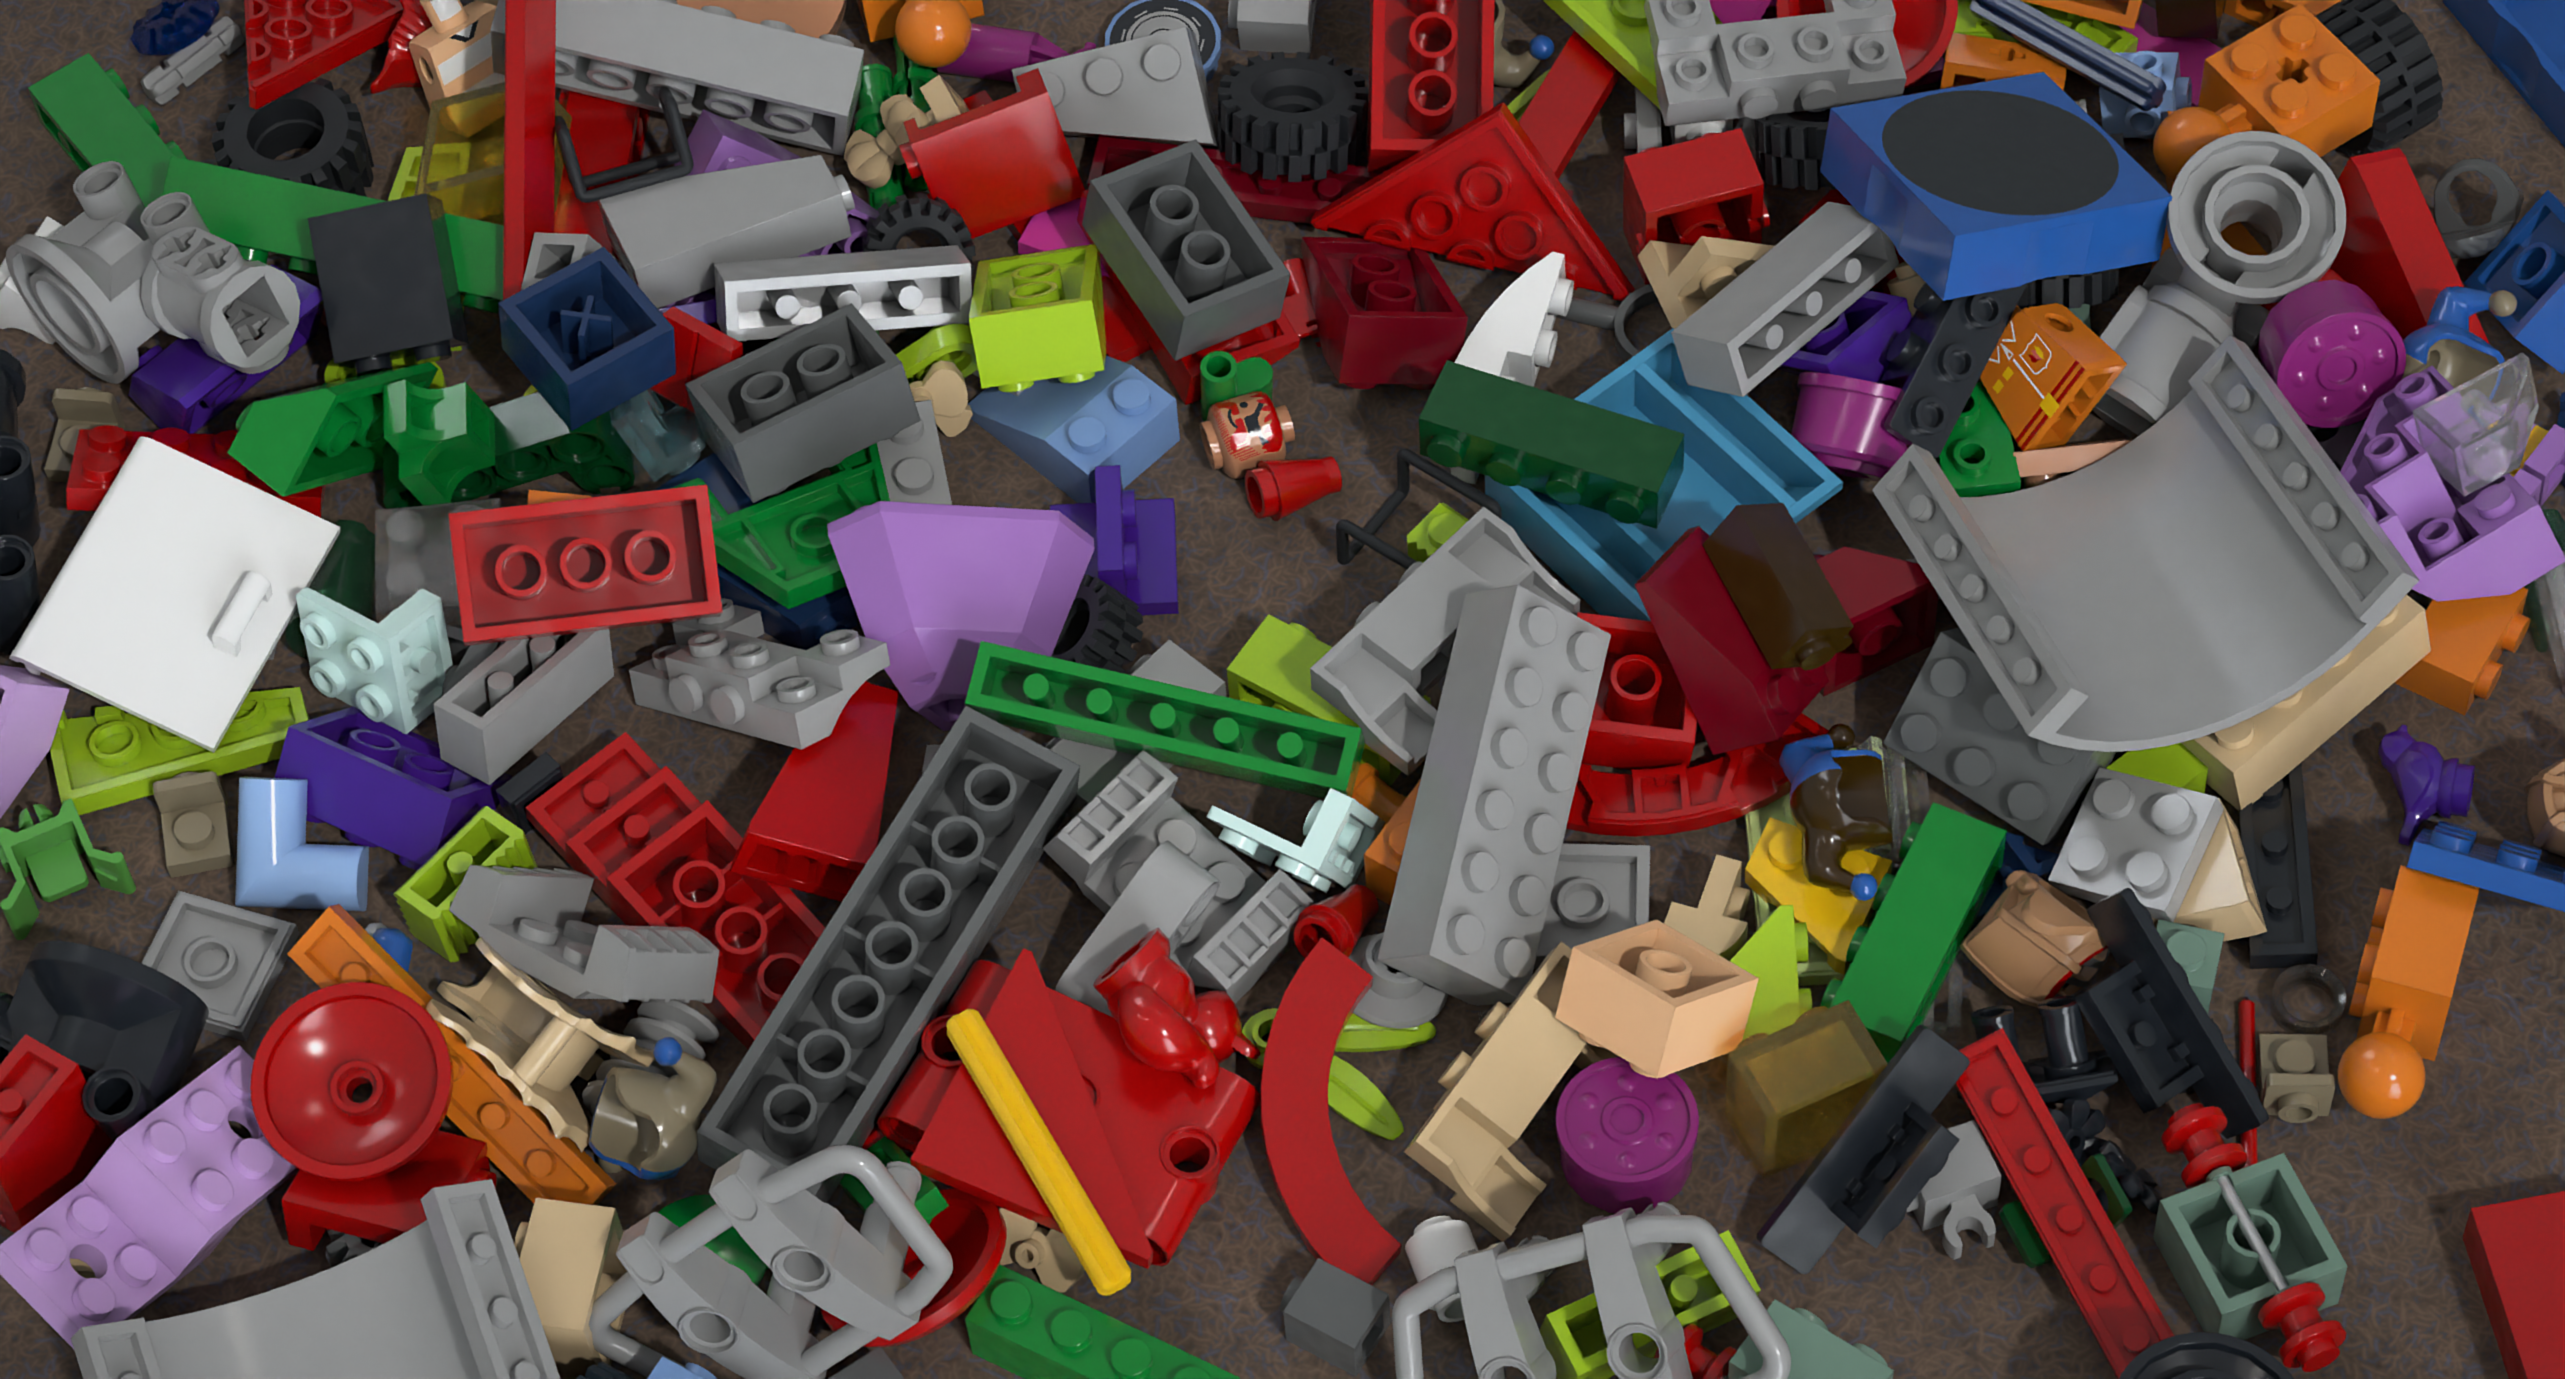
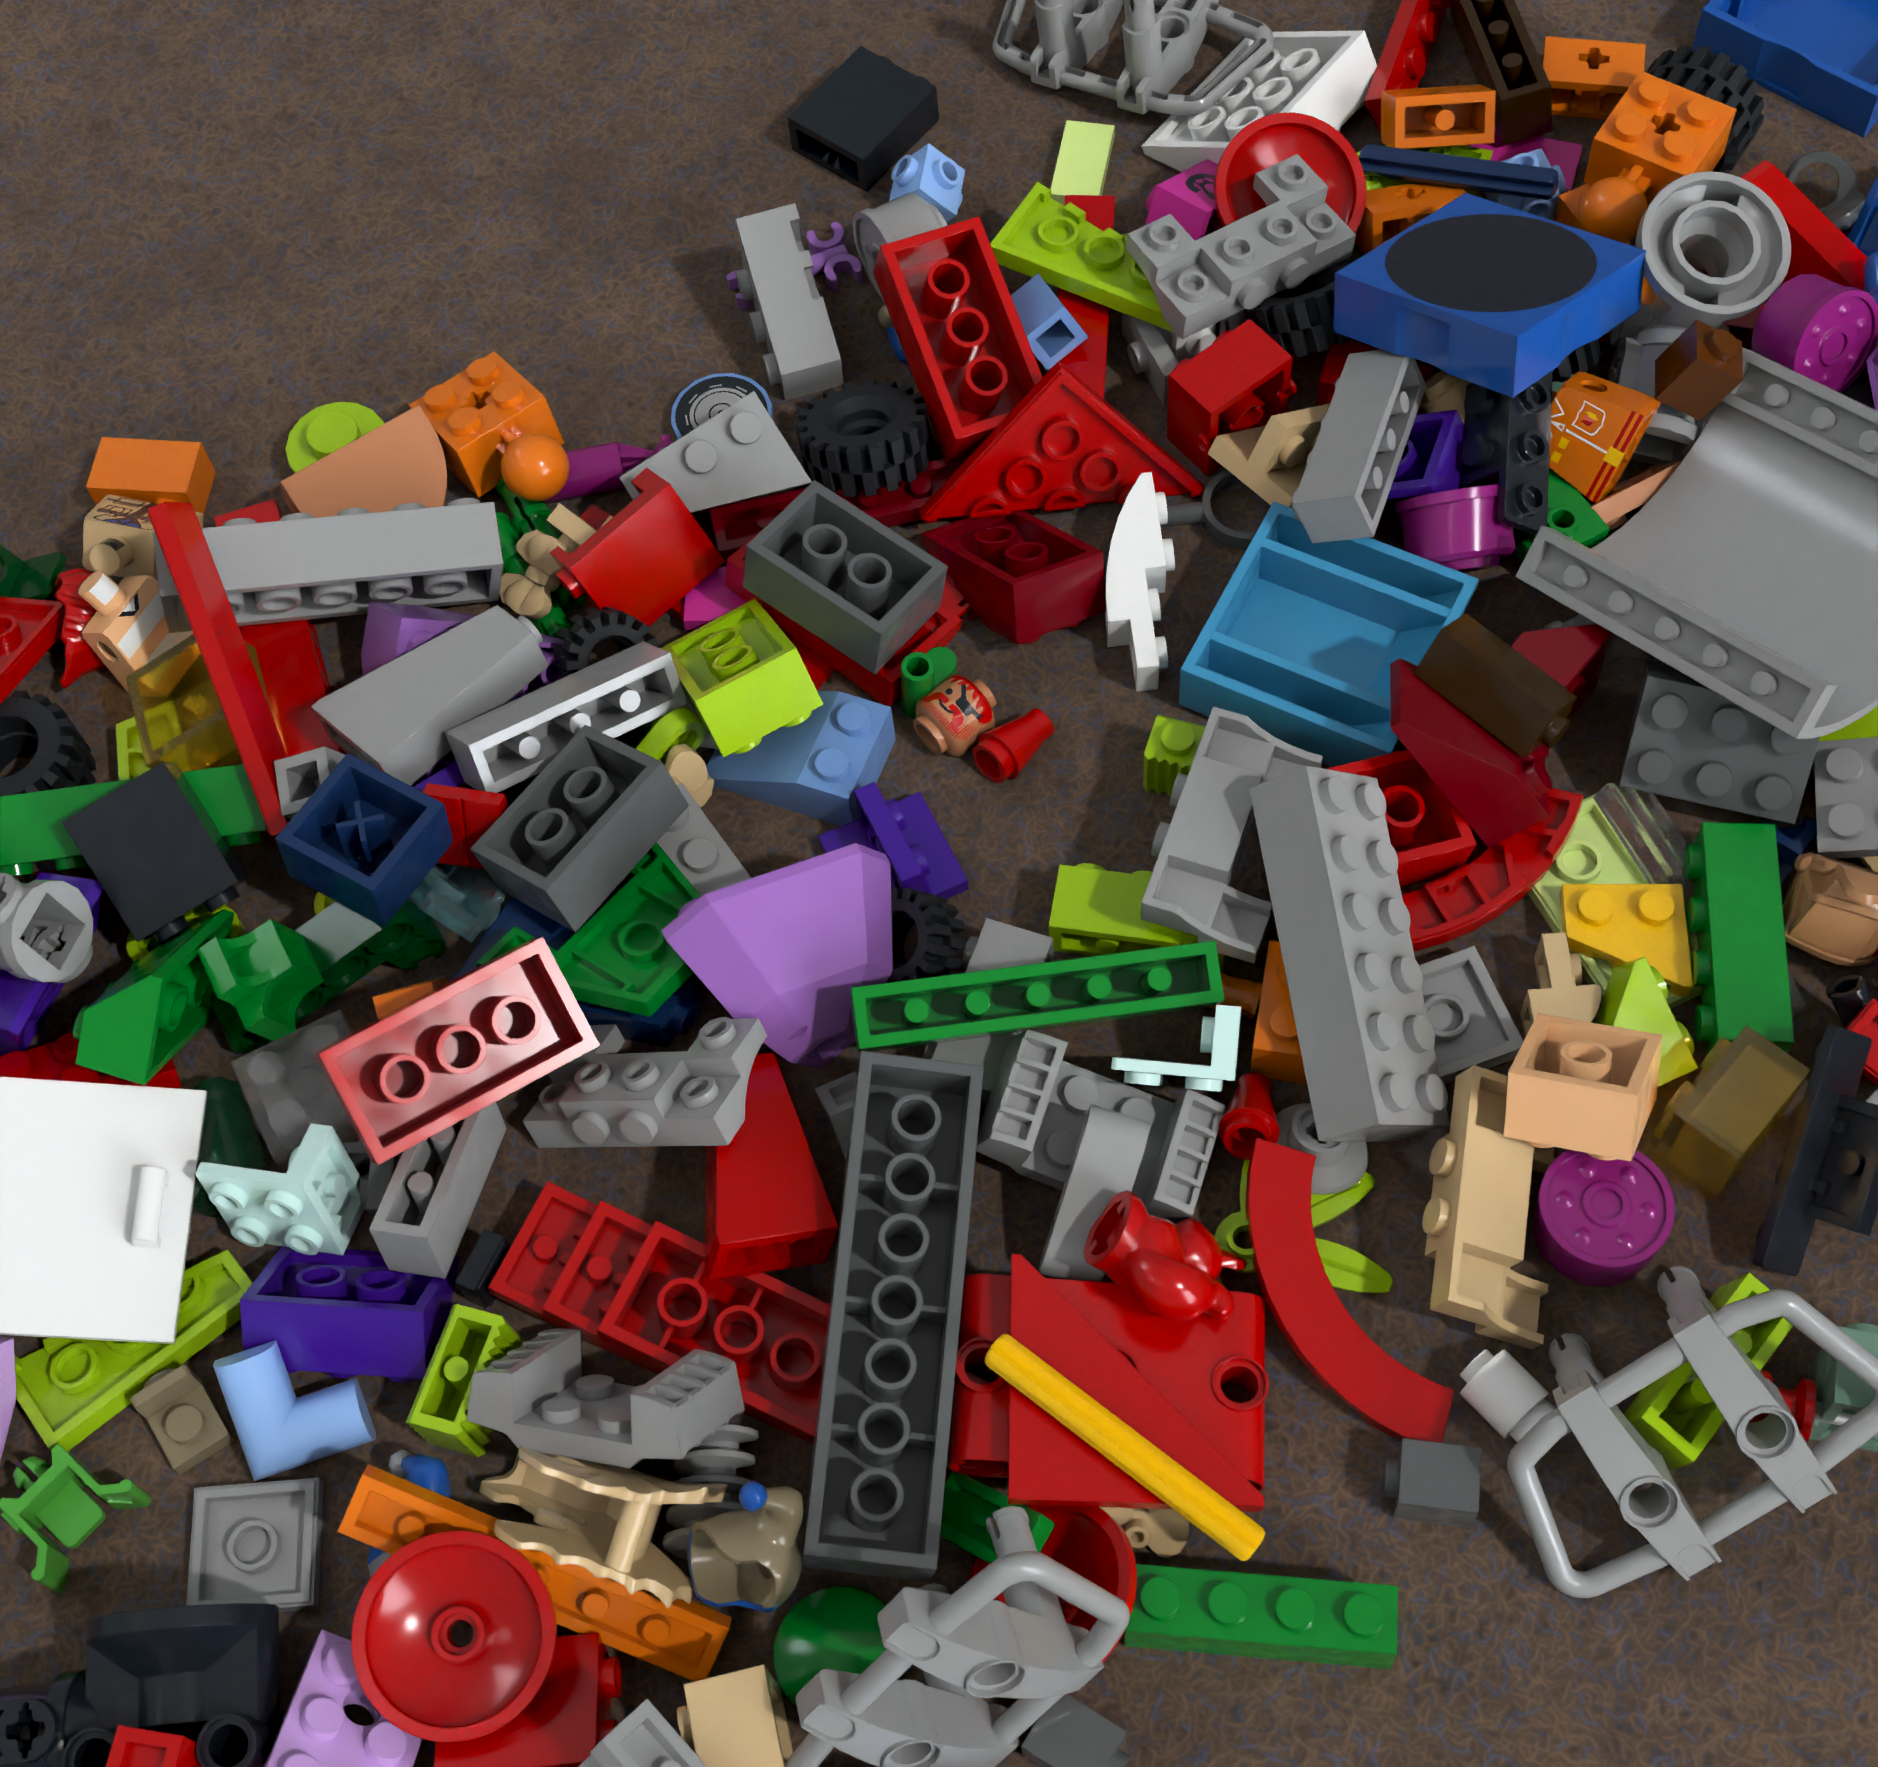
camera: 20 degrees left, 5 degrees up
black piece [555,86,694,203] -> none
black piece [1336,448,1501,570] -> none
dark green brick [1419,360,1685,529] -> none
dark brown piece [1779,723,1893,901] -> none
none -> medium blue brick [1011,273,1088,371]
none -> reddish brown brick [1655,319,1743,421]

